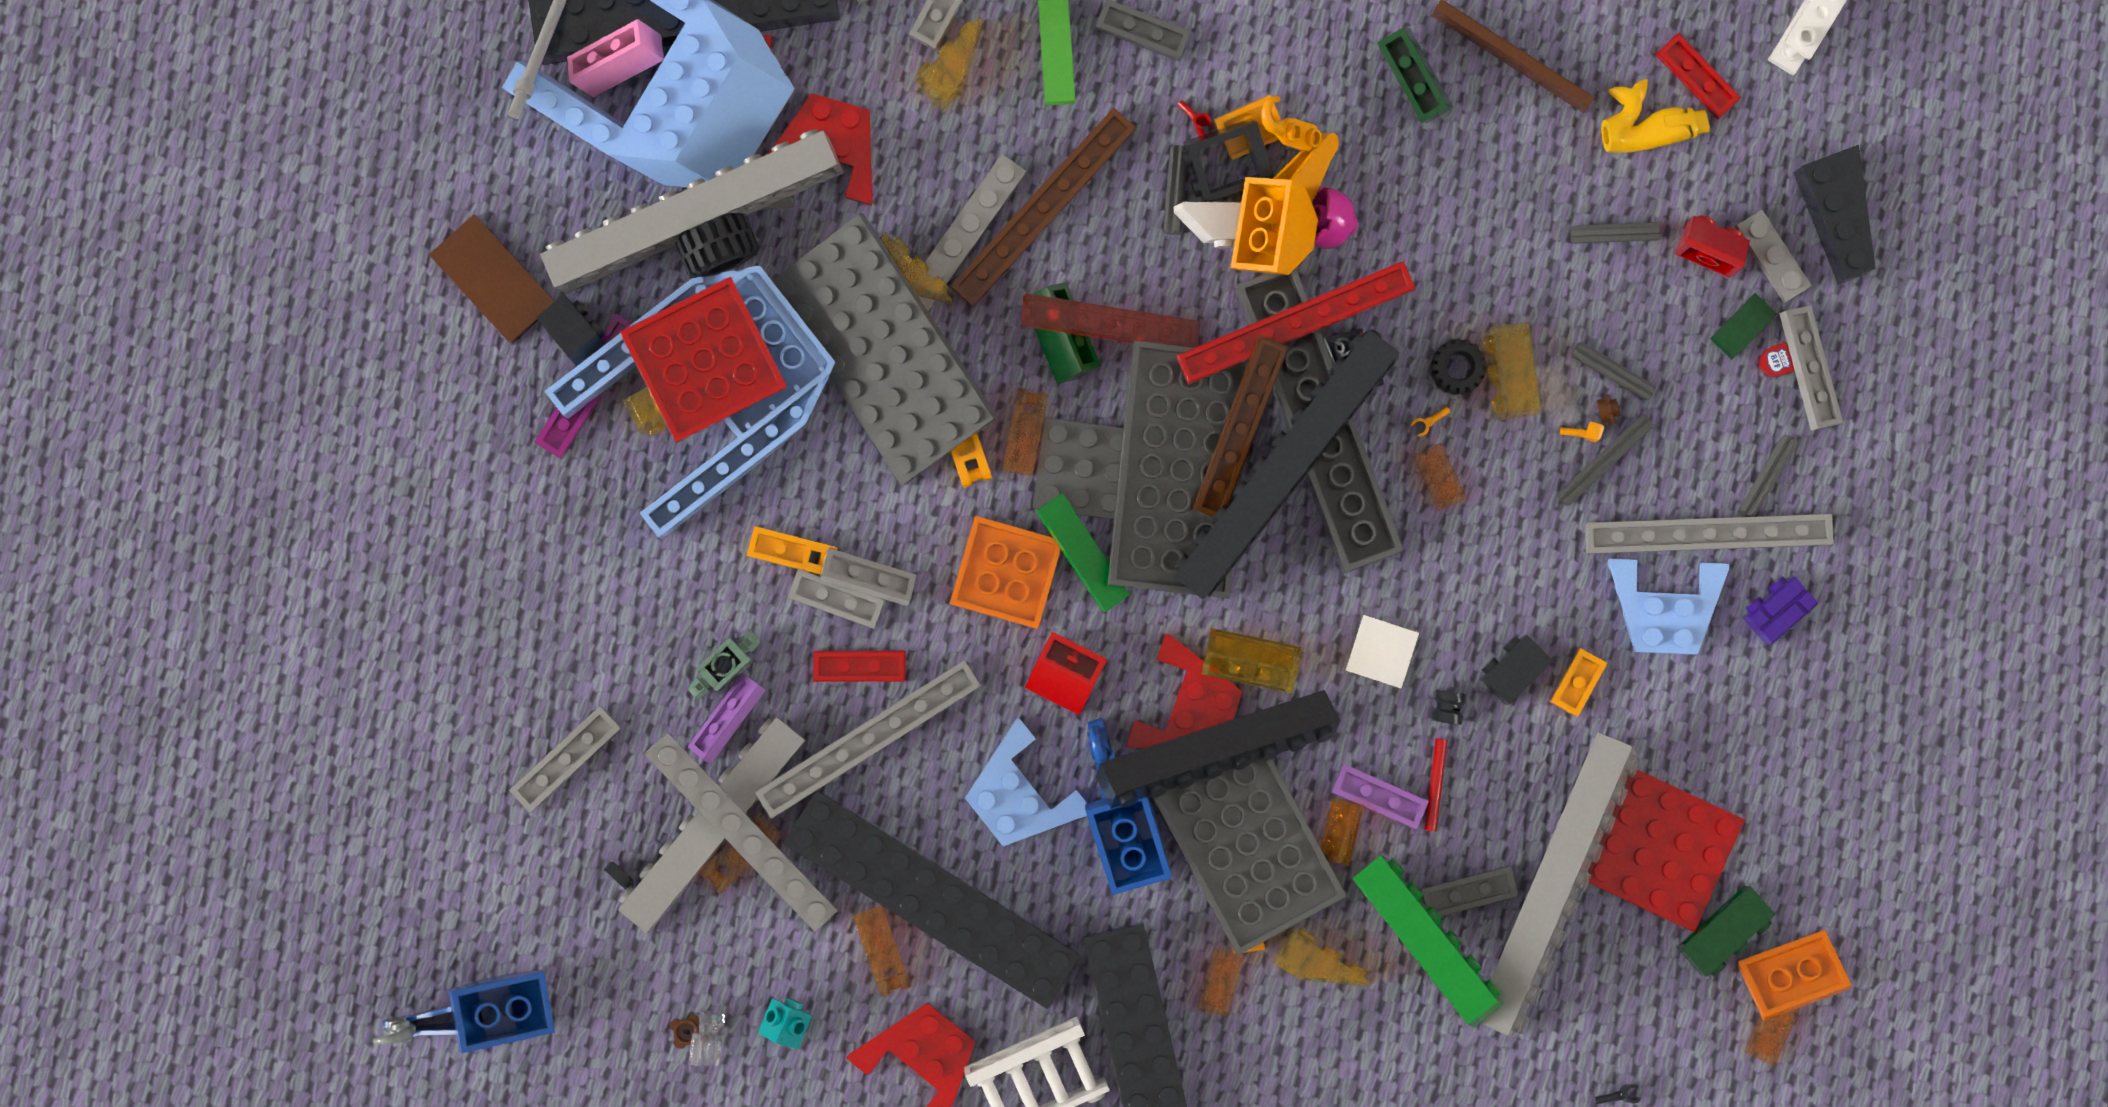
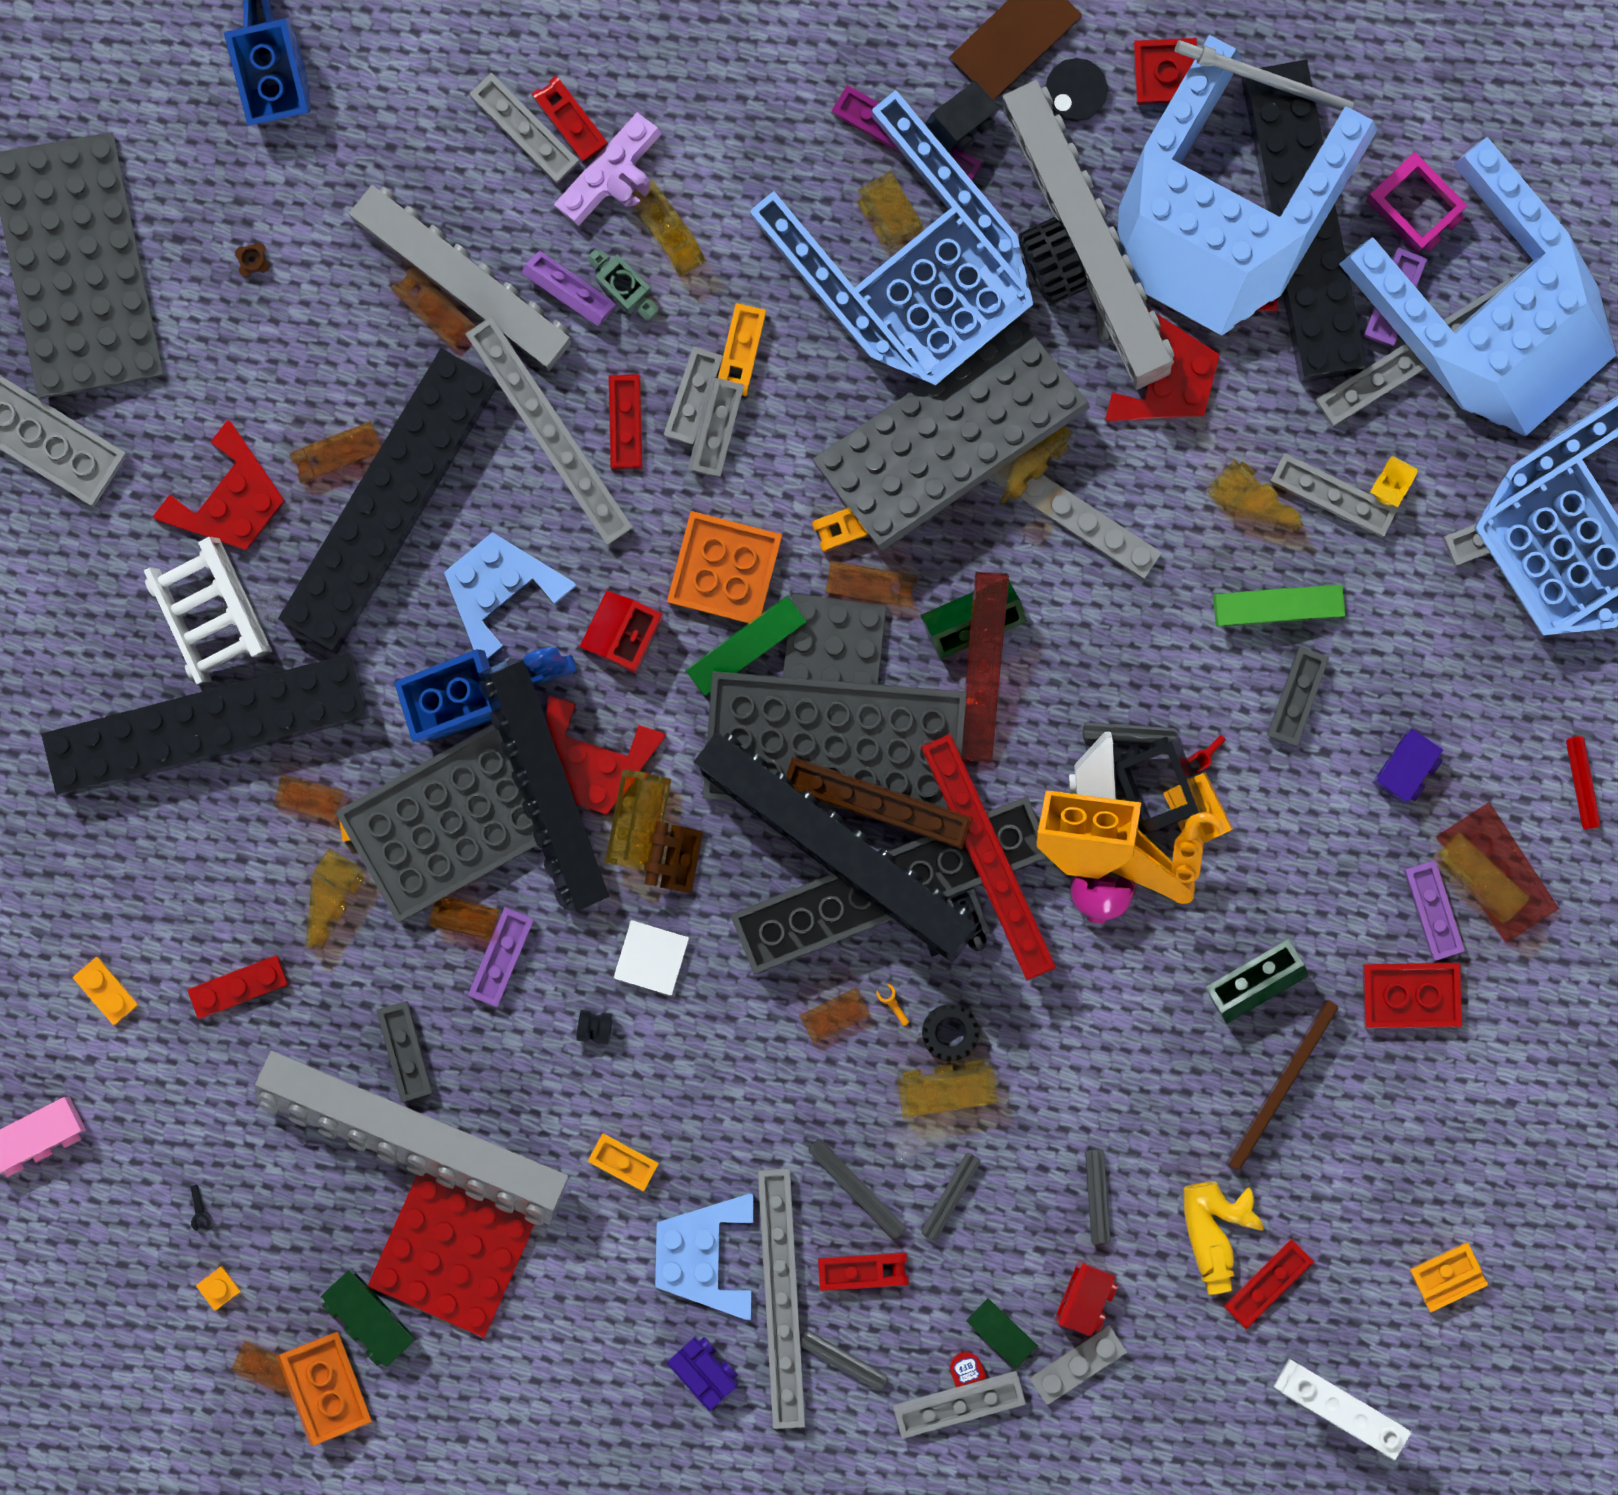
camera: 90 degrees right, 0 degrees up
bright pink brick [567,19,664,97] -> none
black tile [604,861,633,890] -> none
red plate [620,276,787,443] -> none
light grey plate [644,732,838,932] -> none
clear plate [689,1011,725,1066] -> none
teal brick [758,997,813,1050] -> none
reddish brown plate [950,107,1136,308] -> none
green brick [1352,855,1504,1028] -> none
red bar [1424,738,1448,832] -> none
black brick [1480,635,1553,705] -> none
light orange hand [1559,422,1604,442] -> none
reddish brown plate [1597,394,1621,424] -> none
black wedge [1793,145,1876,285] -> none
none -> red plate [187,955,289,1019]
none -> light orange plate [196,1266,241,1311]
none -> red plate [531,76,608,164]
none -> lavender plate [554,112,662,226]
none -> clear yellow slope [632,180,706,277]
none -> reddish brown plate [644,821,703,894]
none -> red plate [818,1252,909,1291]
none -> black tile [1046,58,1108,122]
none -> red plate [1133,38,1197,105]

